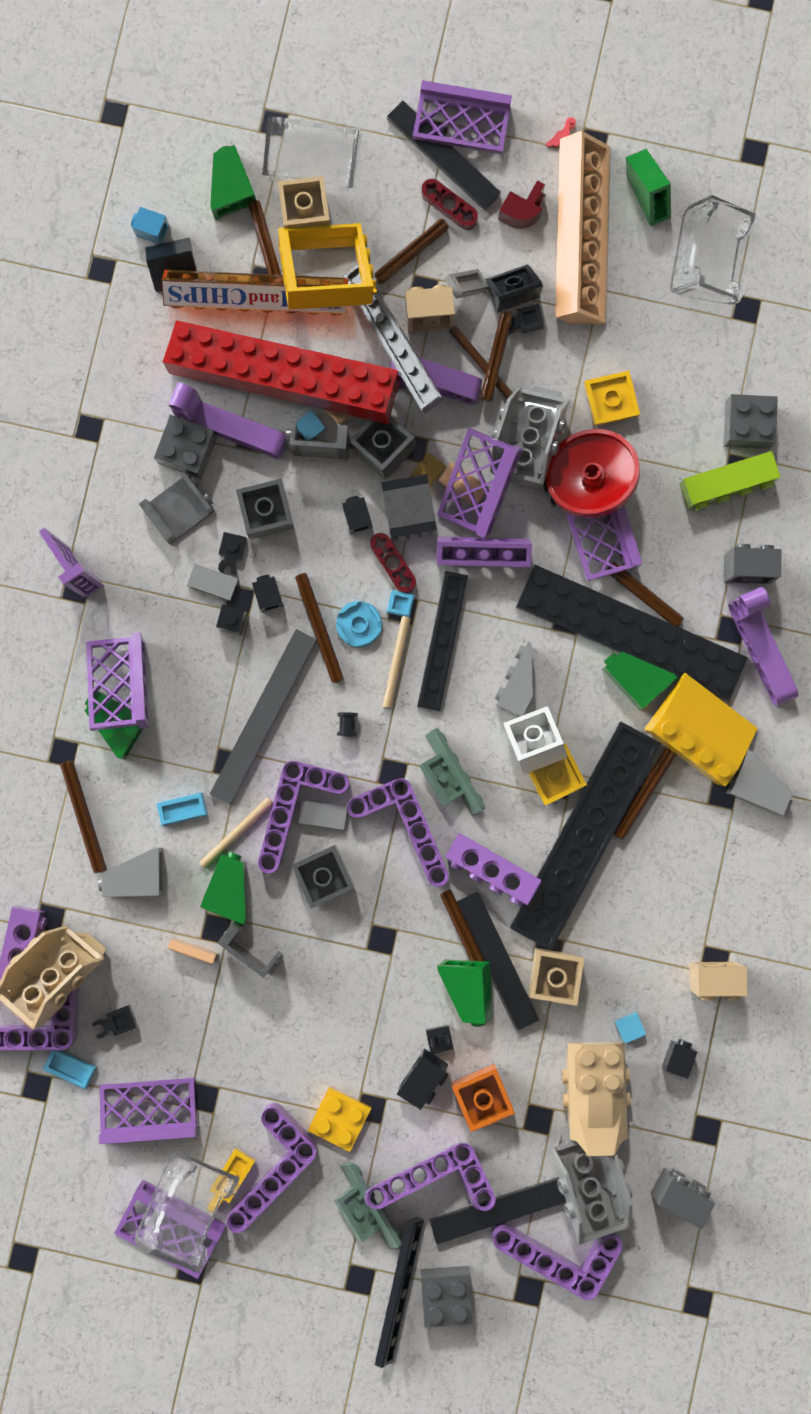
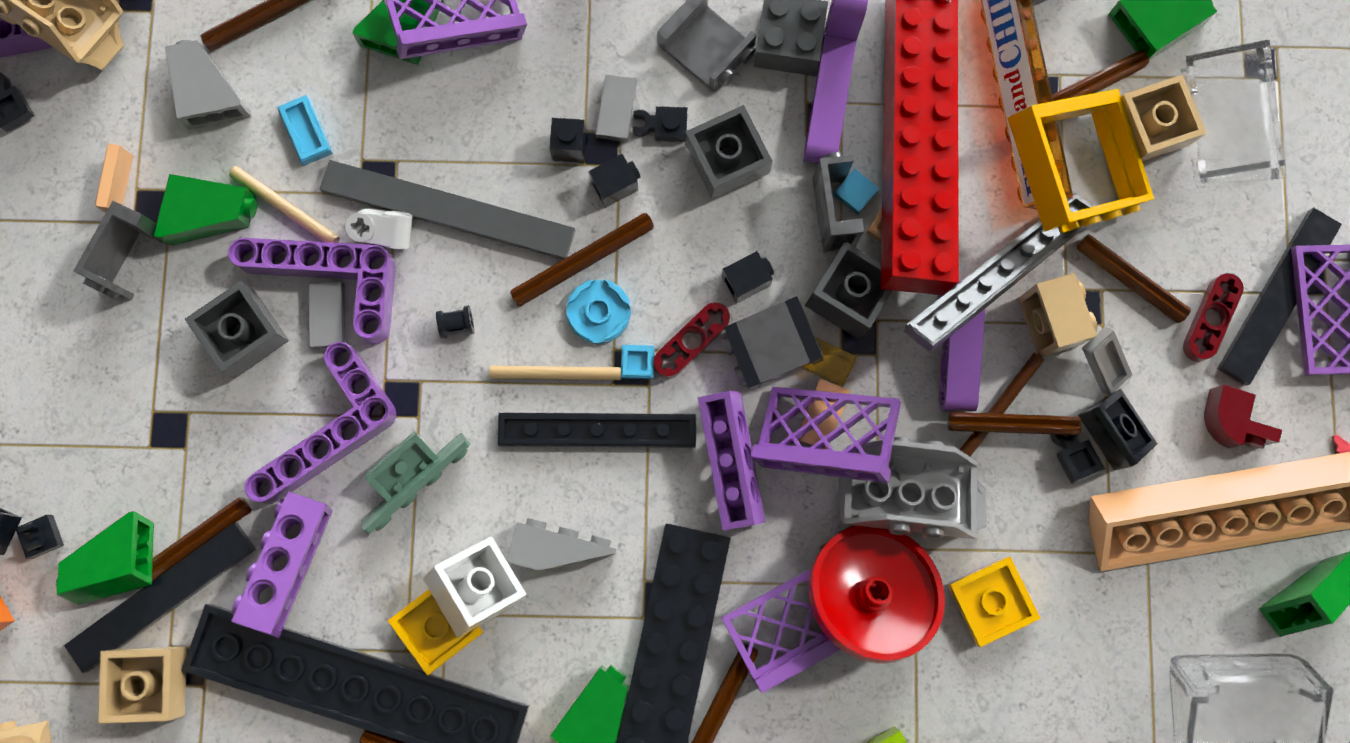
camera: 75 degrees right, 5 degrees down
none -> white piece [345,208,412,249]

